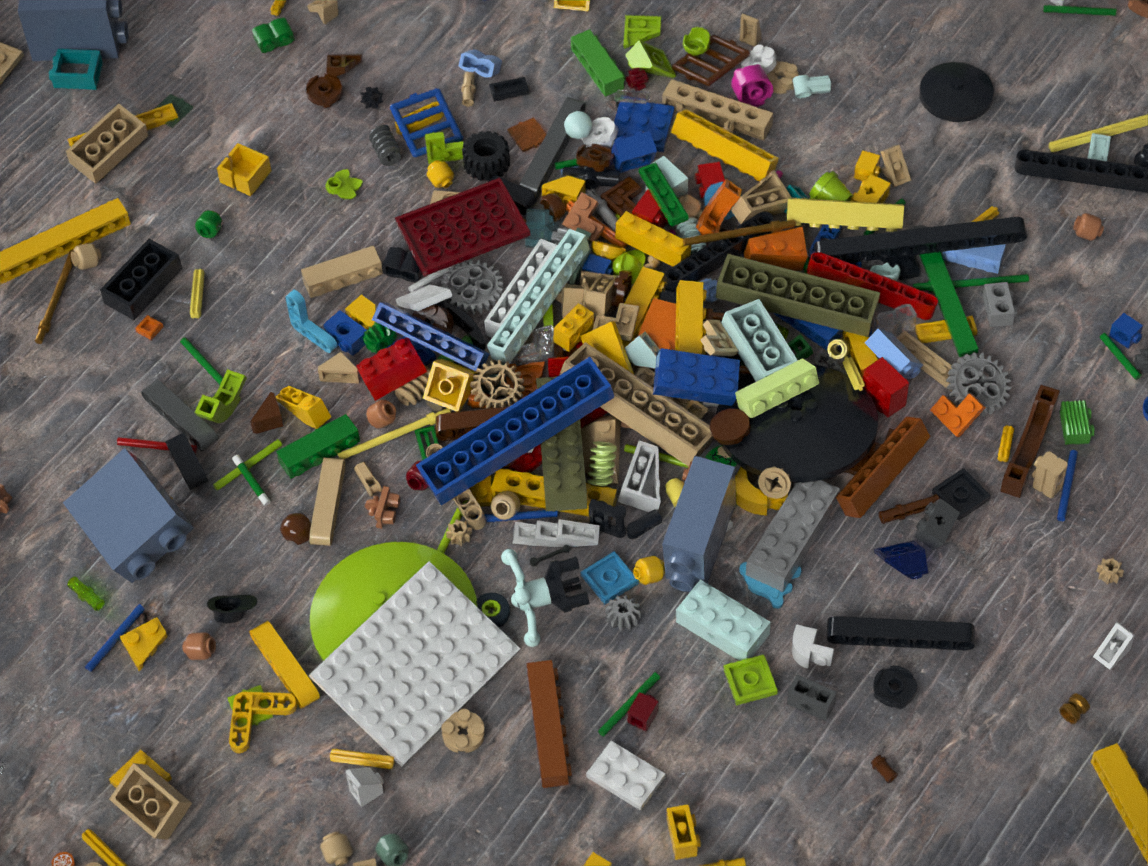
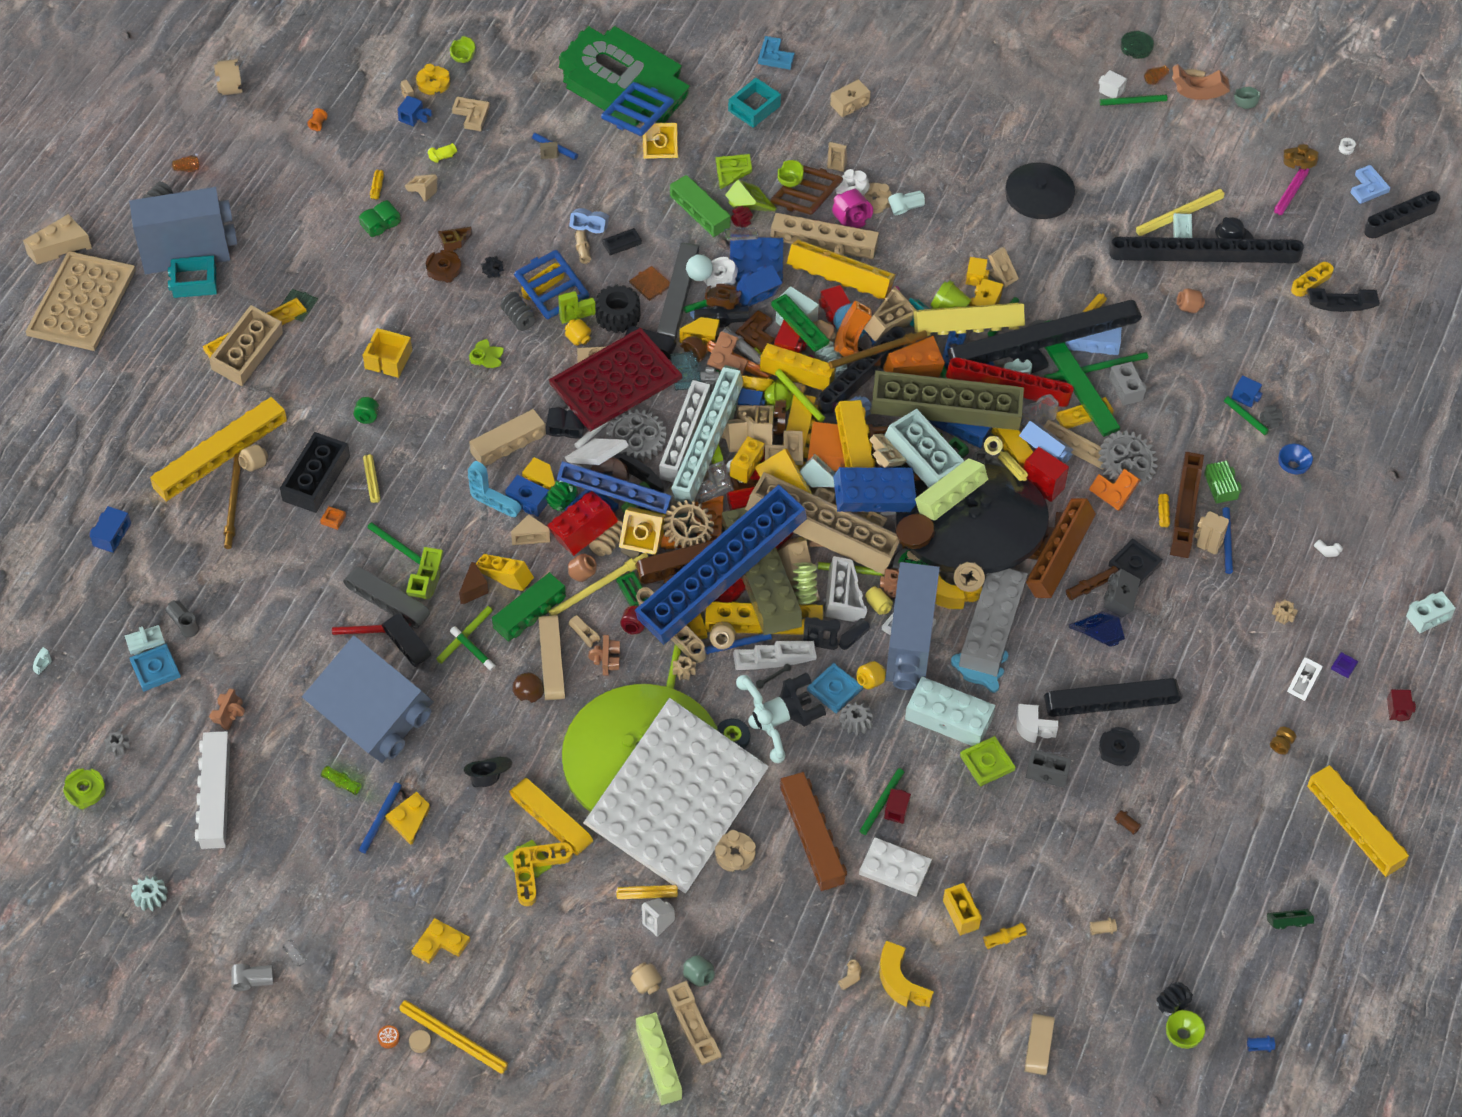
camera: 15 degrees left, 0 degrees up
tan brick [109,763,192,840] -> none
nougat head [182,632,216,660] -> none
none -> lime bar [775,369,825,422]

